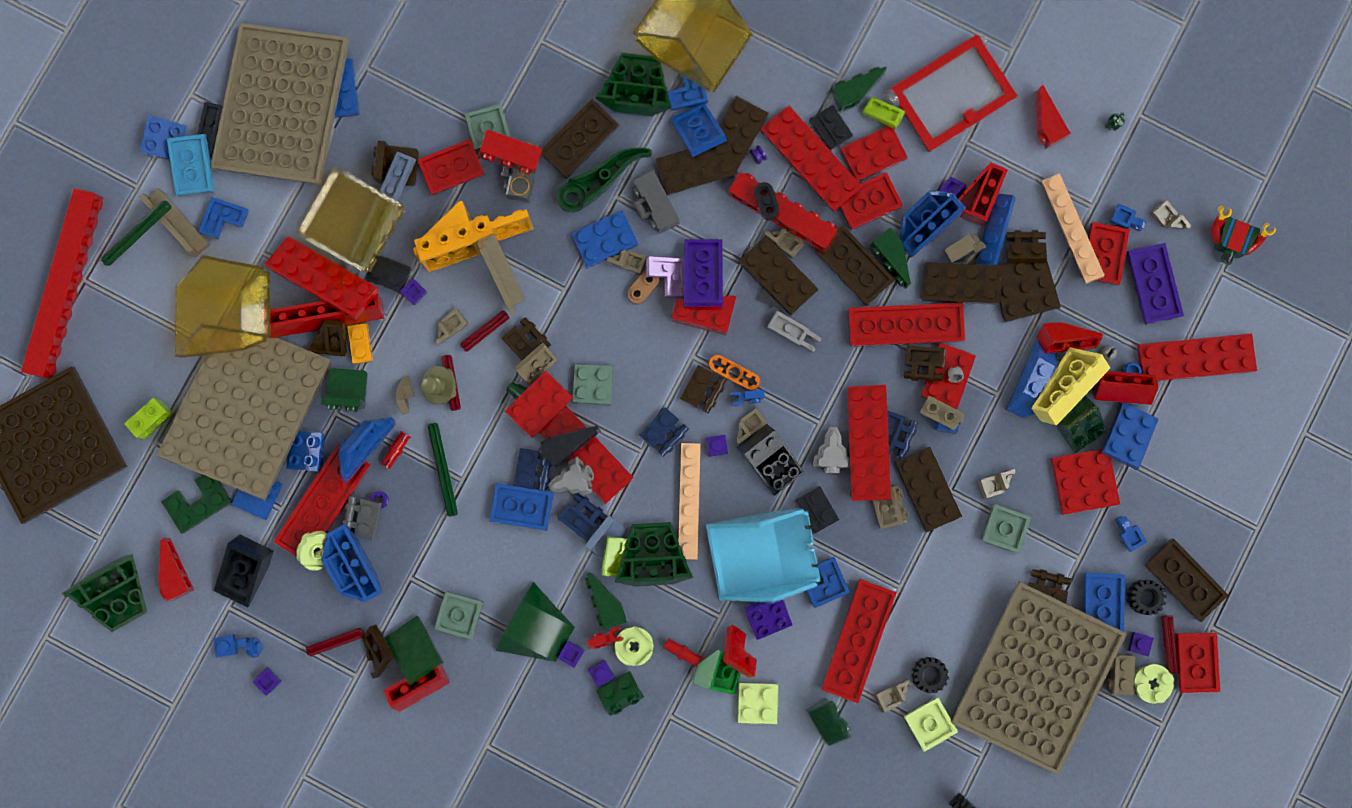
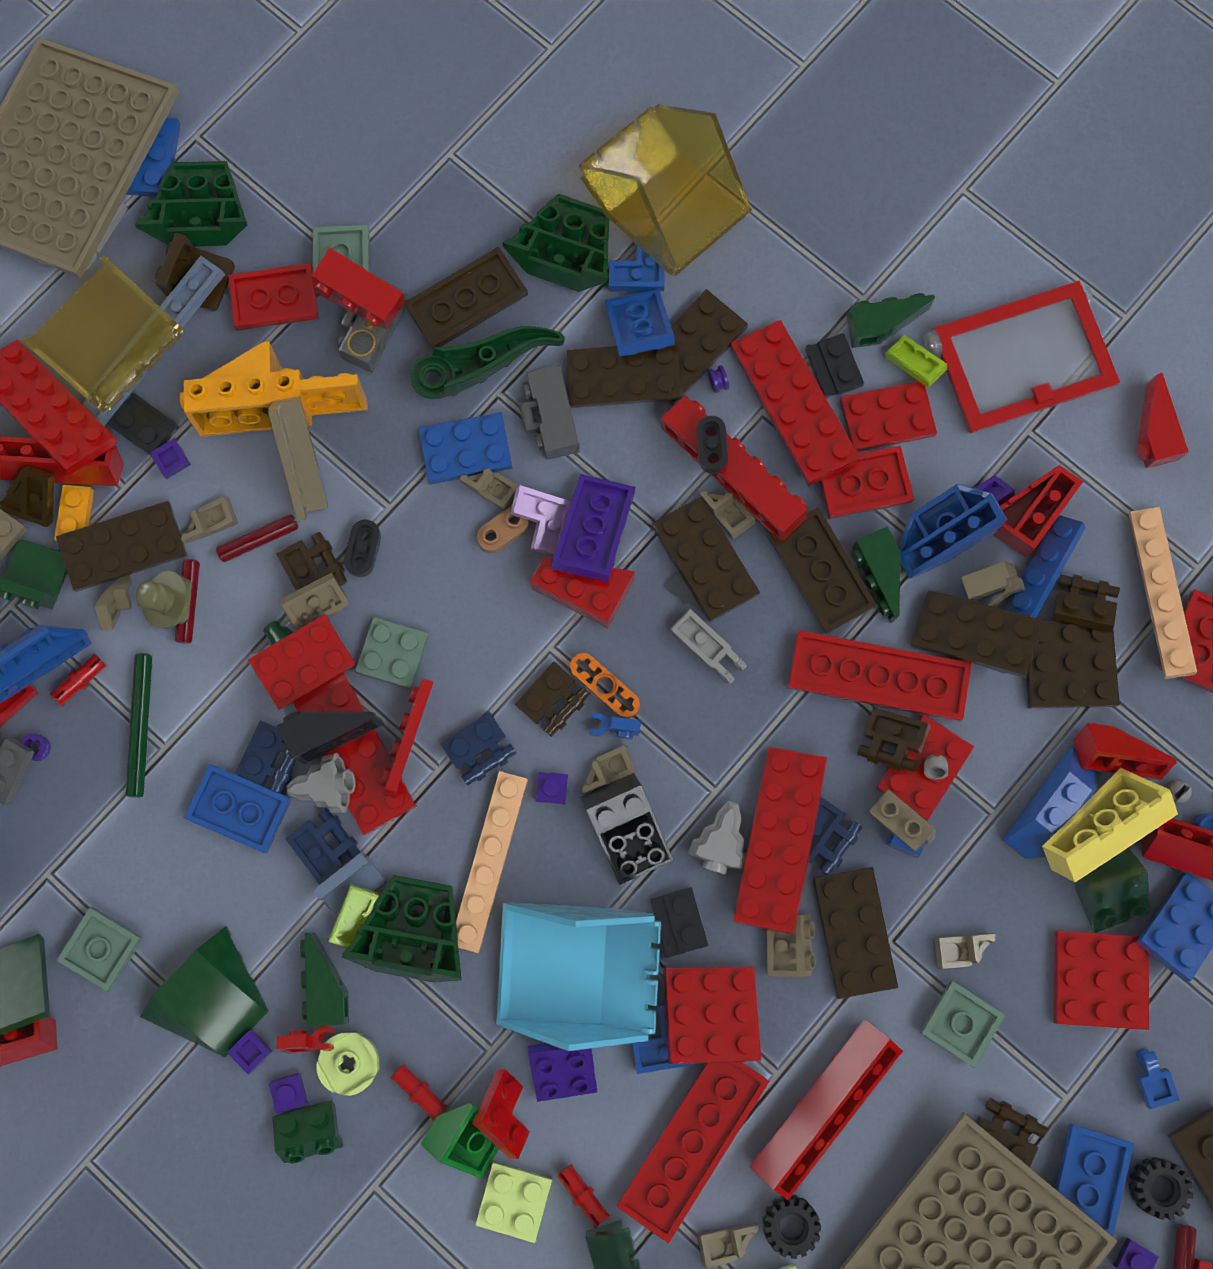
camera: 20 degrees right, 5 degrees down
none -> dark brown plate [56,501,188,592]
none -> dark green wedge [135,161,248,246]
none -> black plate [344,519,381,577]
none -> red plate [380,678,433,798]
none -> red pin [556,1164,610,1229]
none -> red plate [663,966,762,1064]
none -> brick [750,1020,903,1200]

